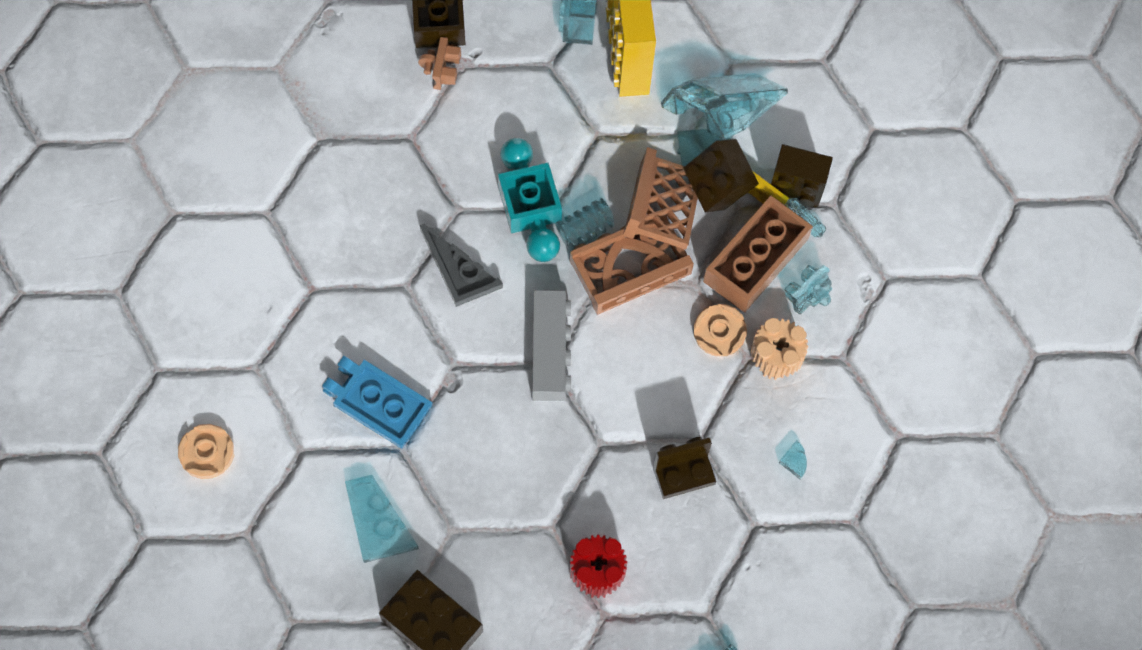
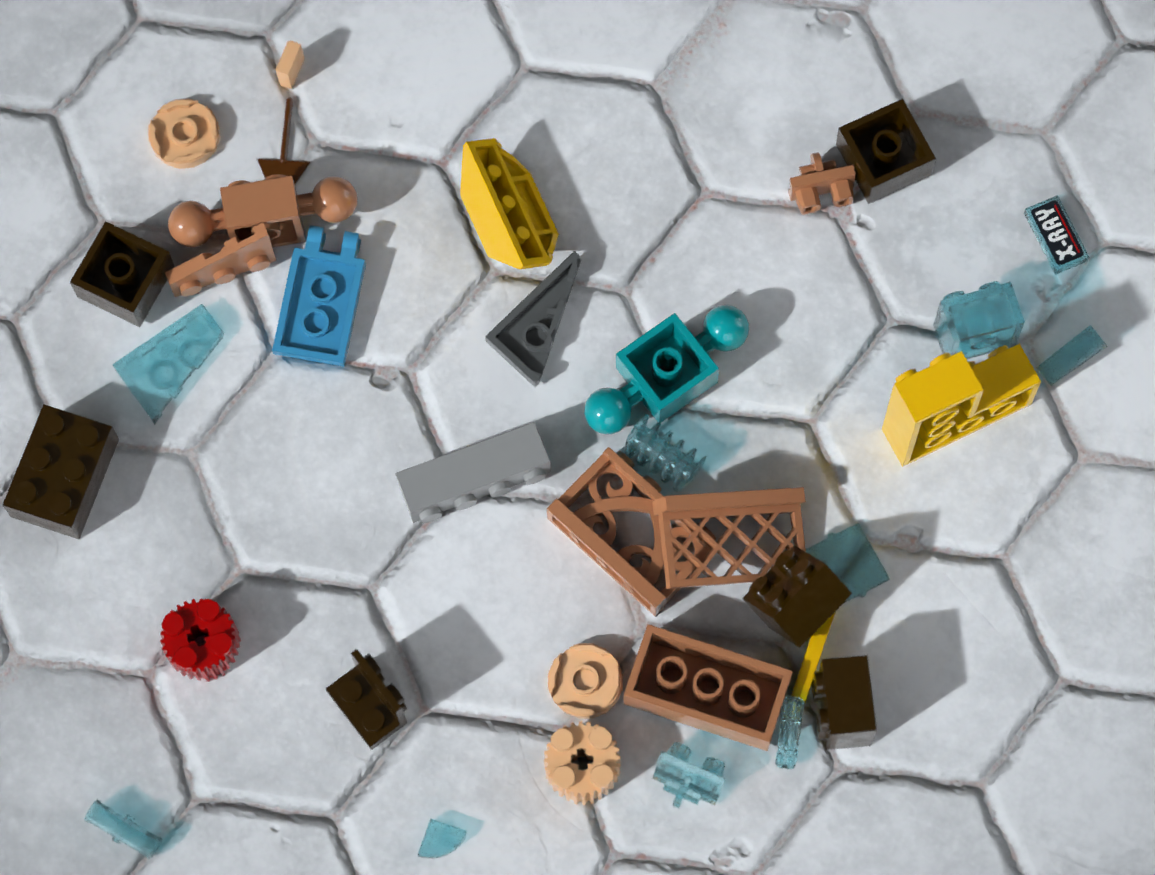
camera: 75 degrees right, 5 degrees up
clear light blue wedge [661,73,788,140] -> none
none -> dark brown brick [70,221,175,327]
none -> nougat wing [165,222,277,297]
none -> nougat brick [168,174,357,248]
none -> reddish brown piece [257,98,310,185]
none -> light nougat tile [276,40,304,89]
none -> yellow wedge [460,138,558,270]

